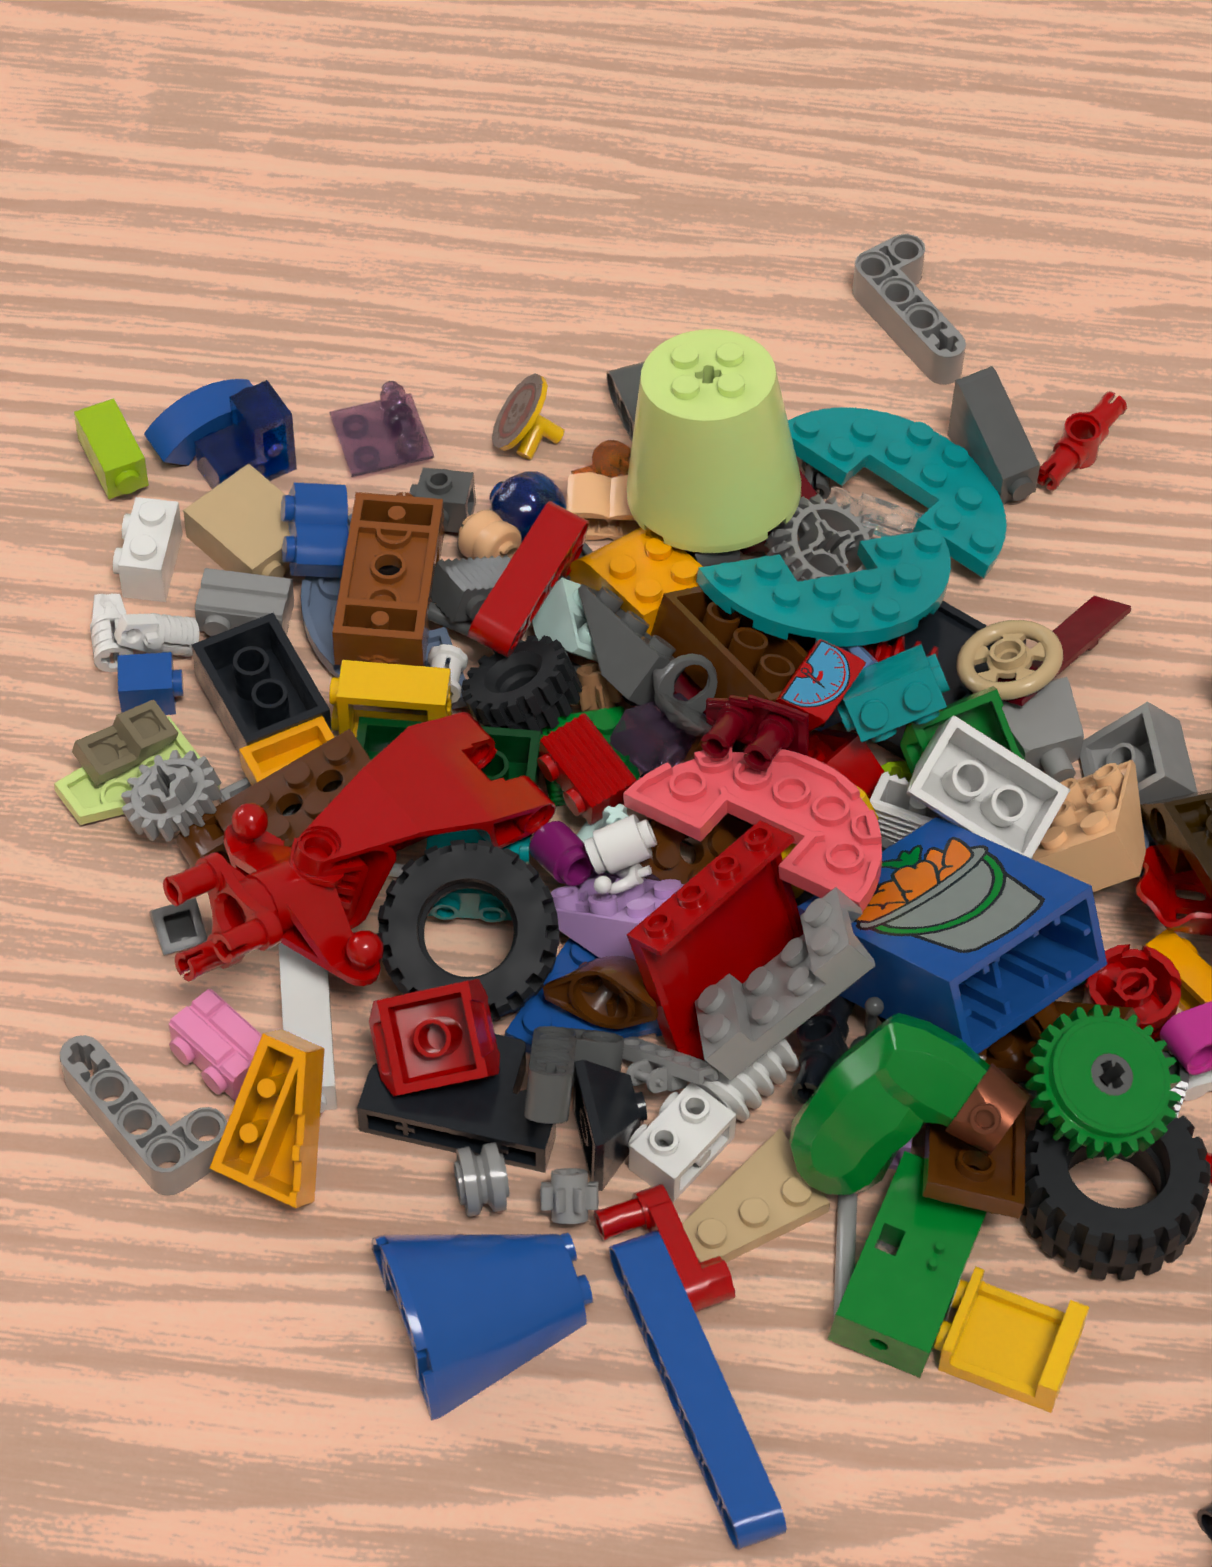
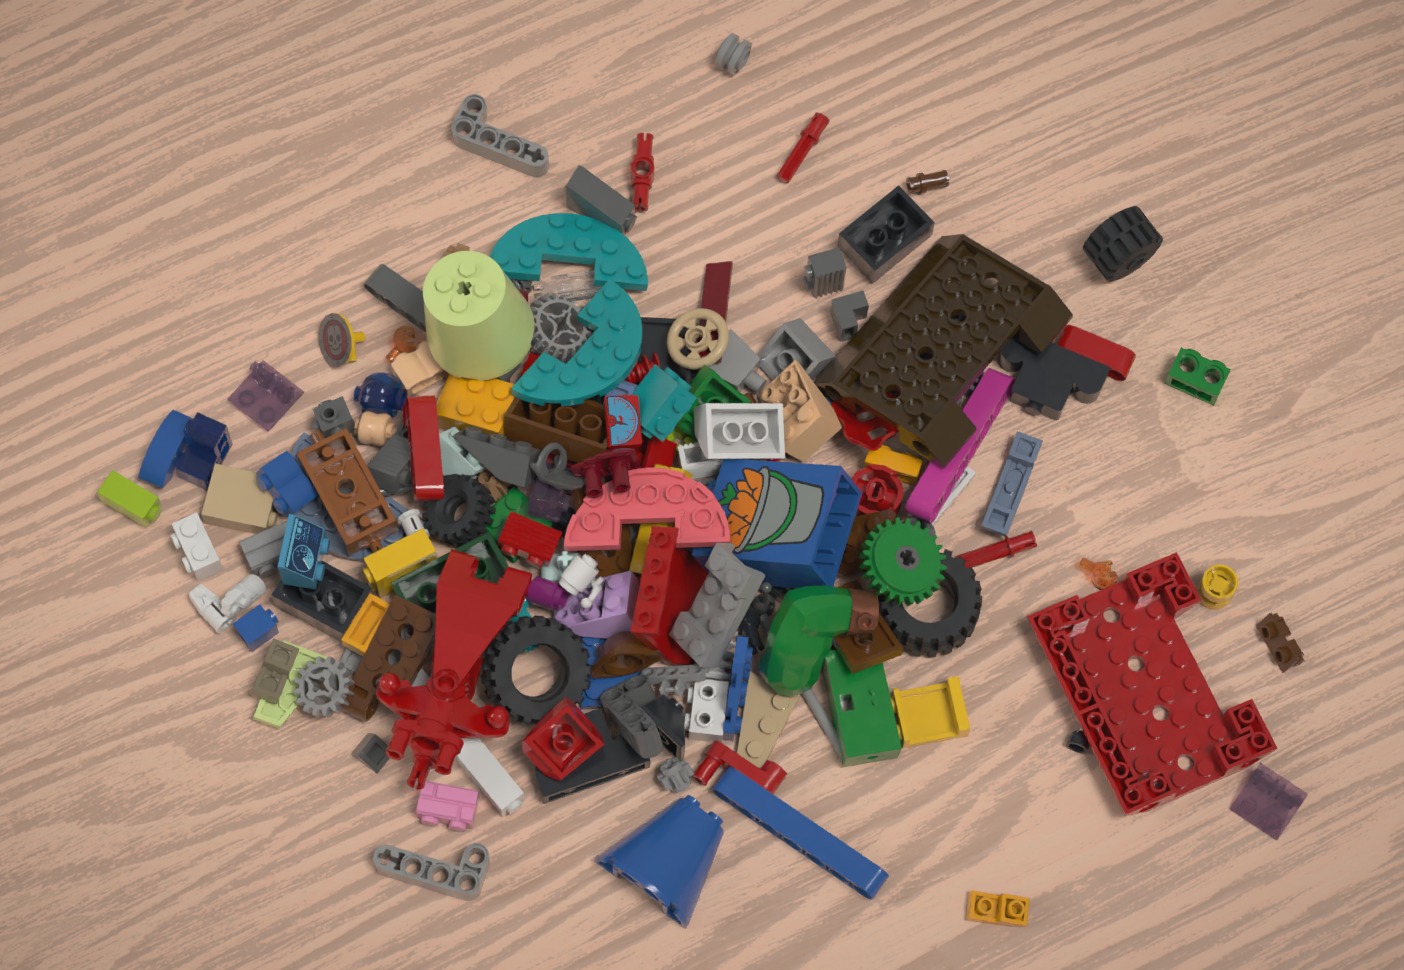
camera: 35 degrees left, 15 degrees up
light orange wedge [210,1029,325,1208] -> none
light grey wheel [454,1142,510,1217] -> none
none -> slope [278,514,330,589]
none -> blue plate [723,636,753,741]

